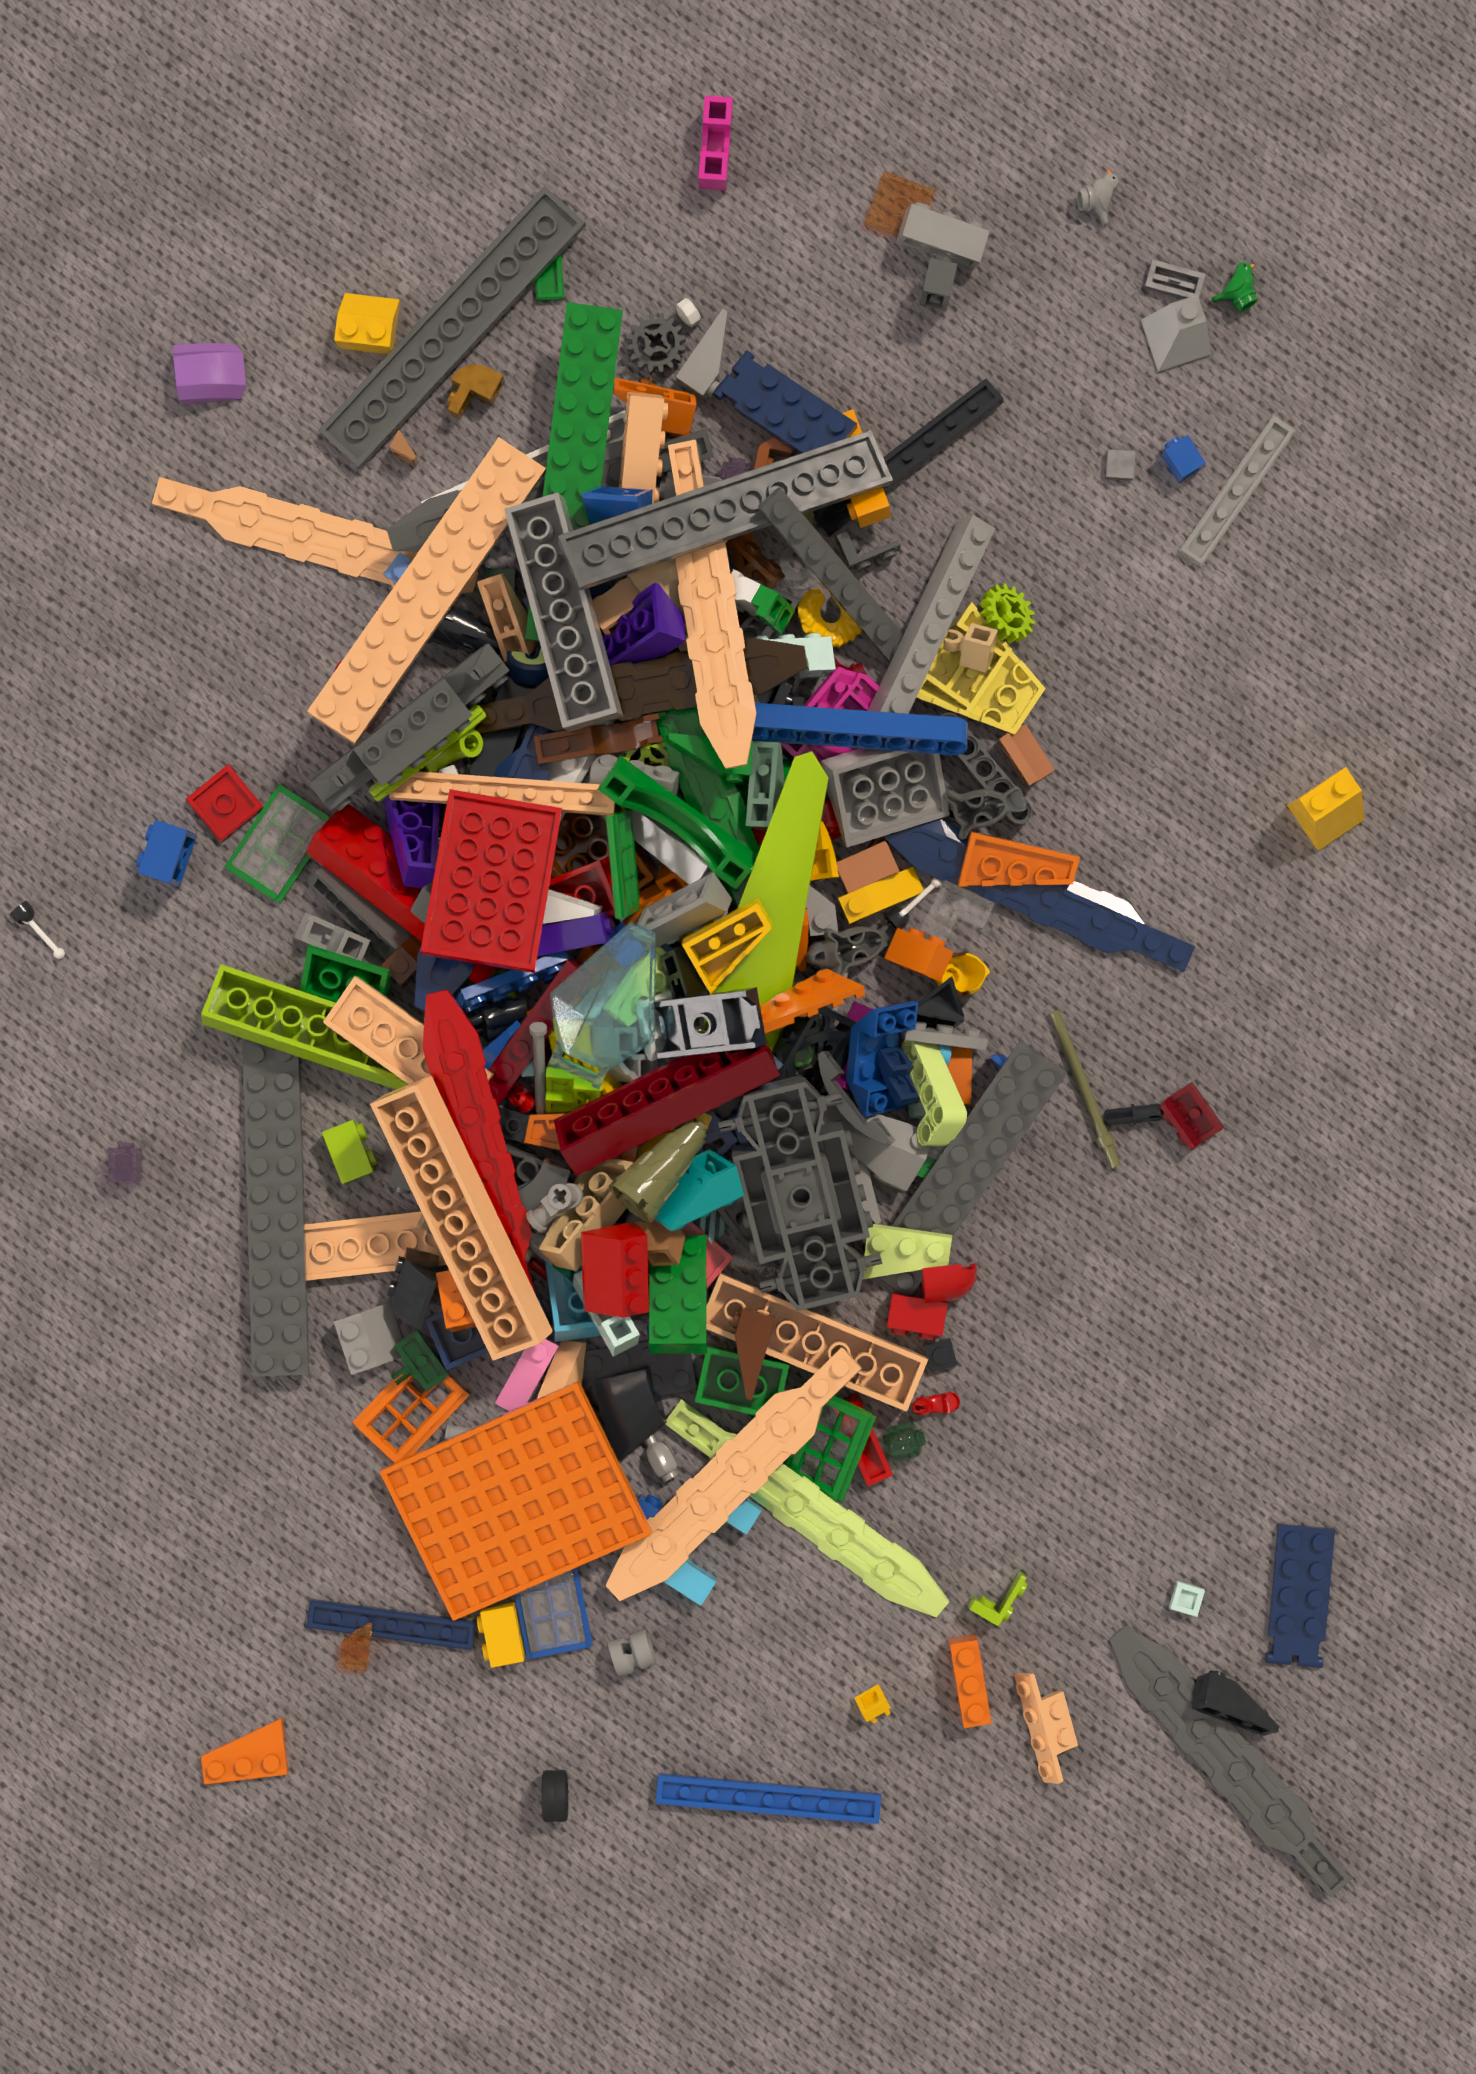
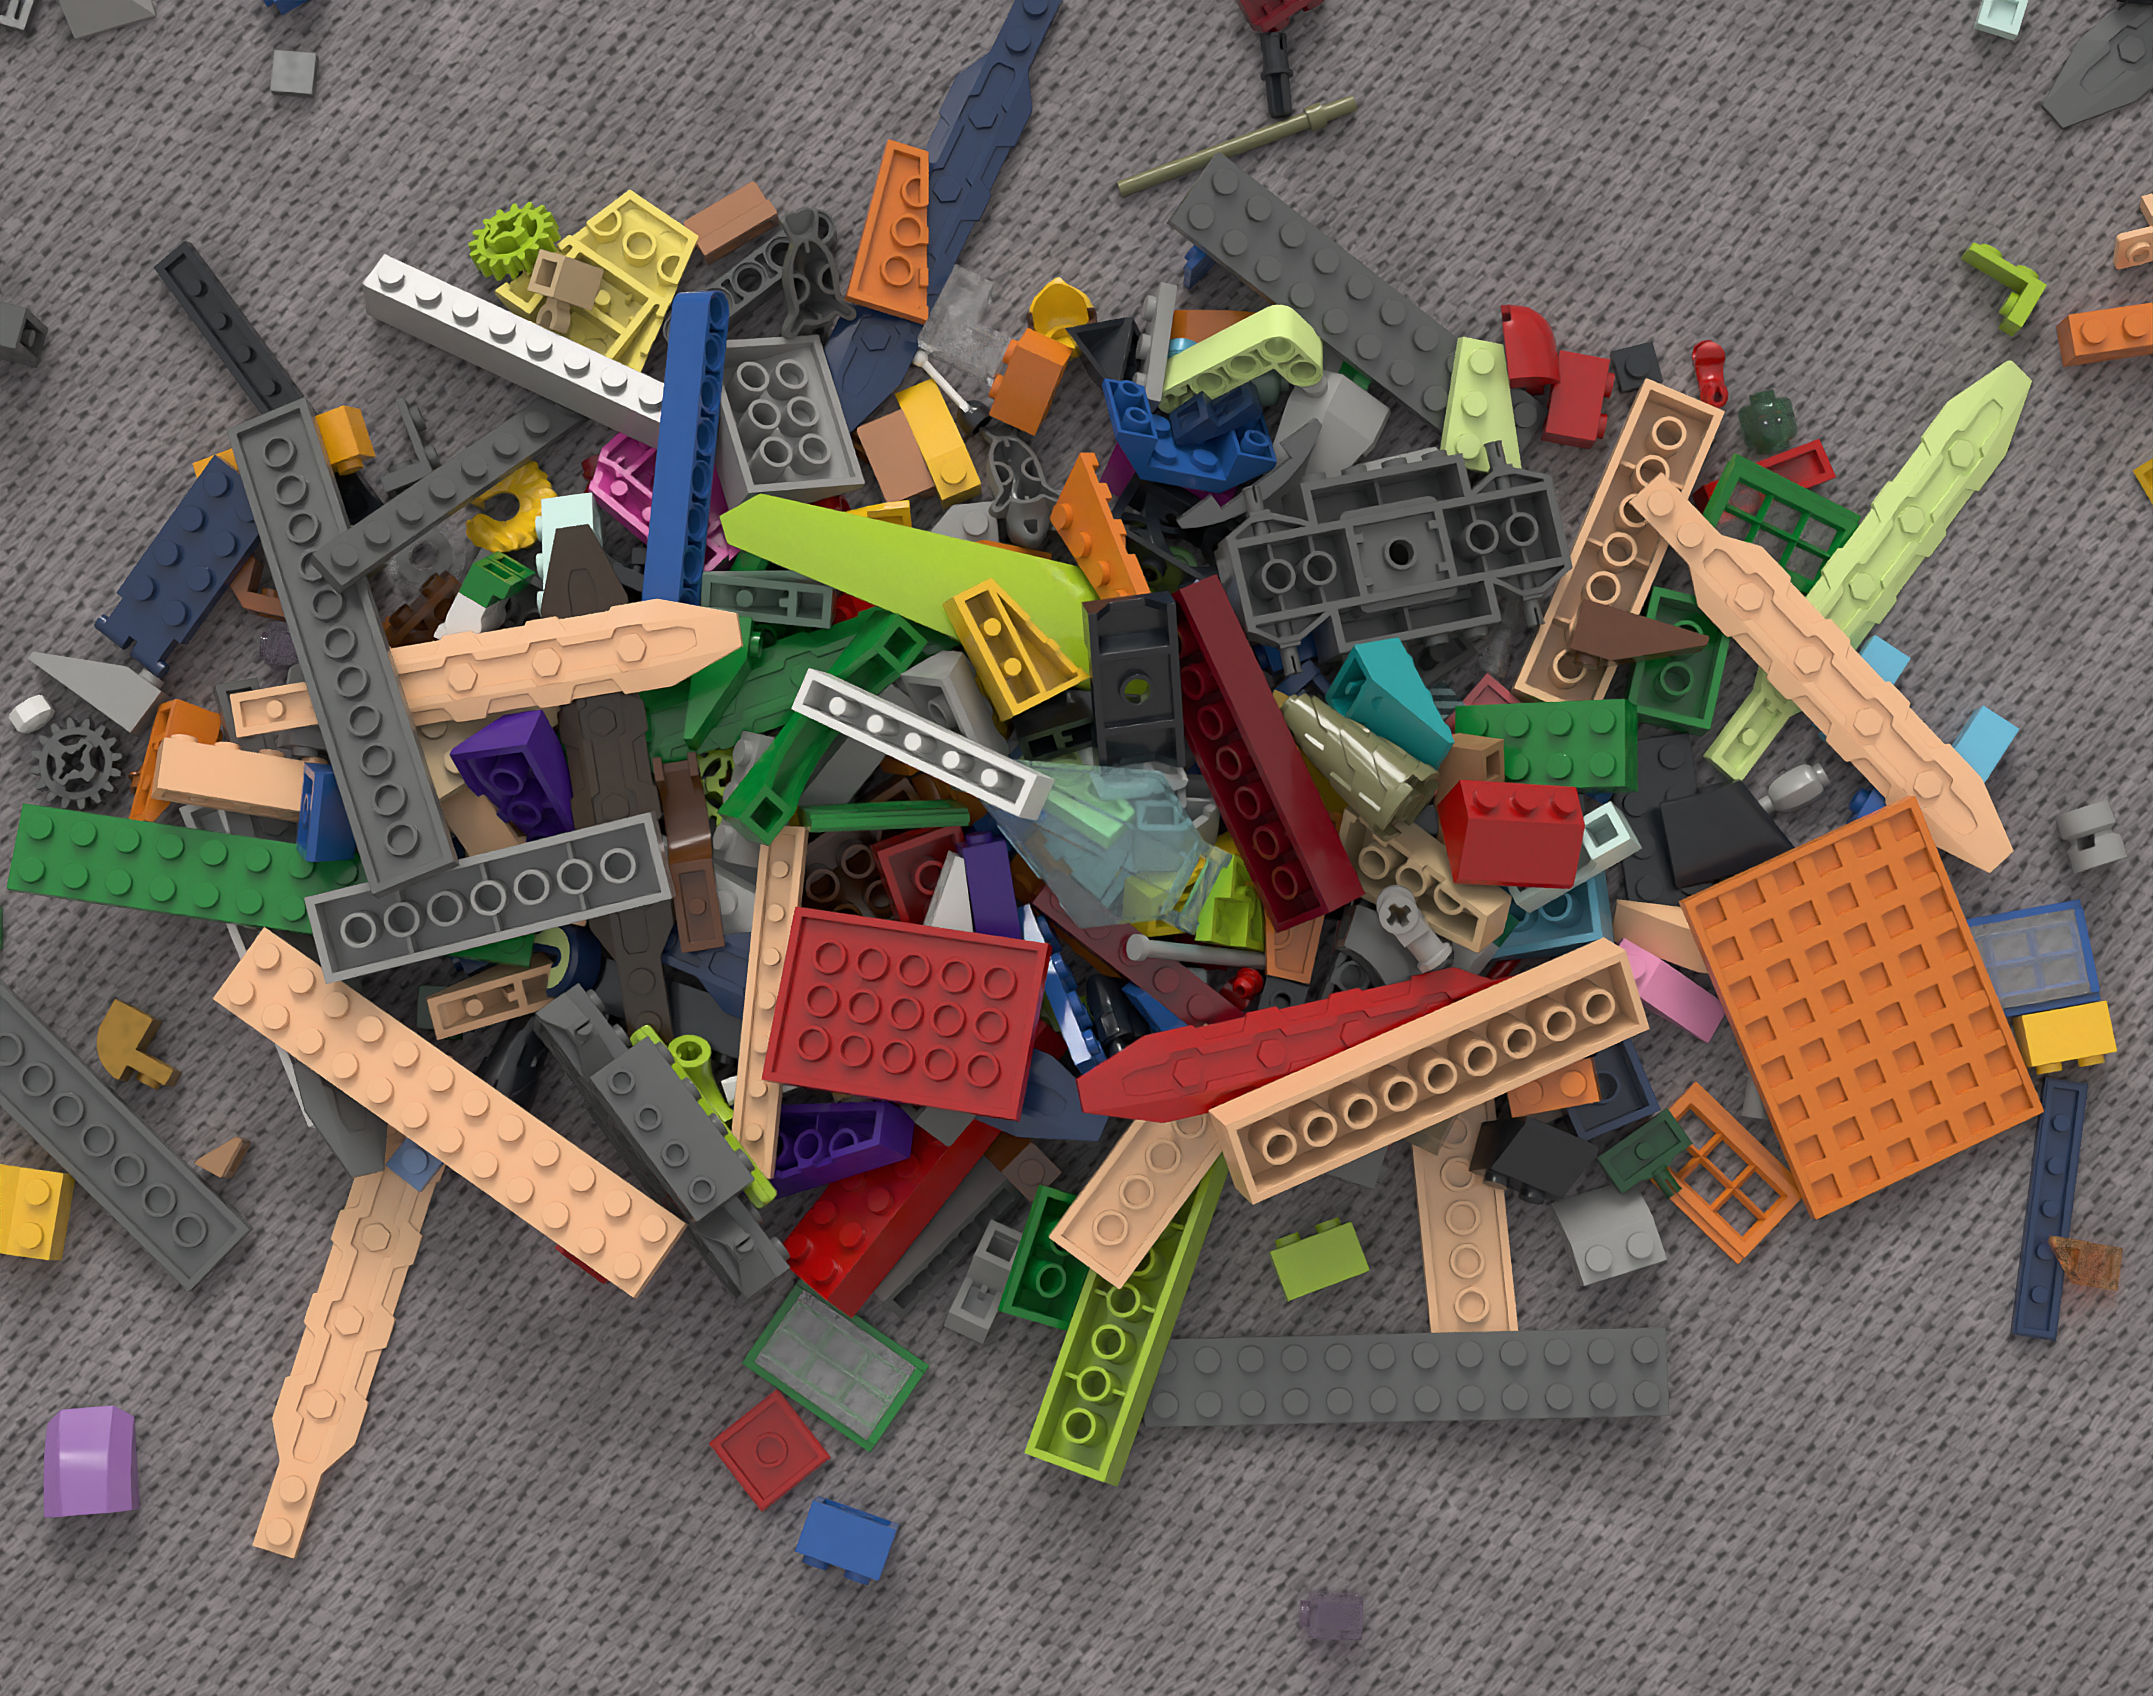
camera: 90 degrees left, 5 degrees down
none -> white brick [791,668,1055,821]

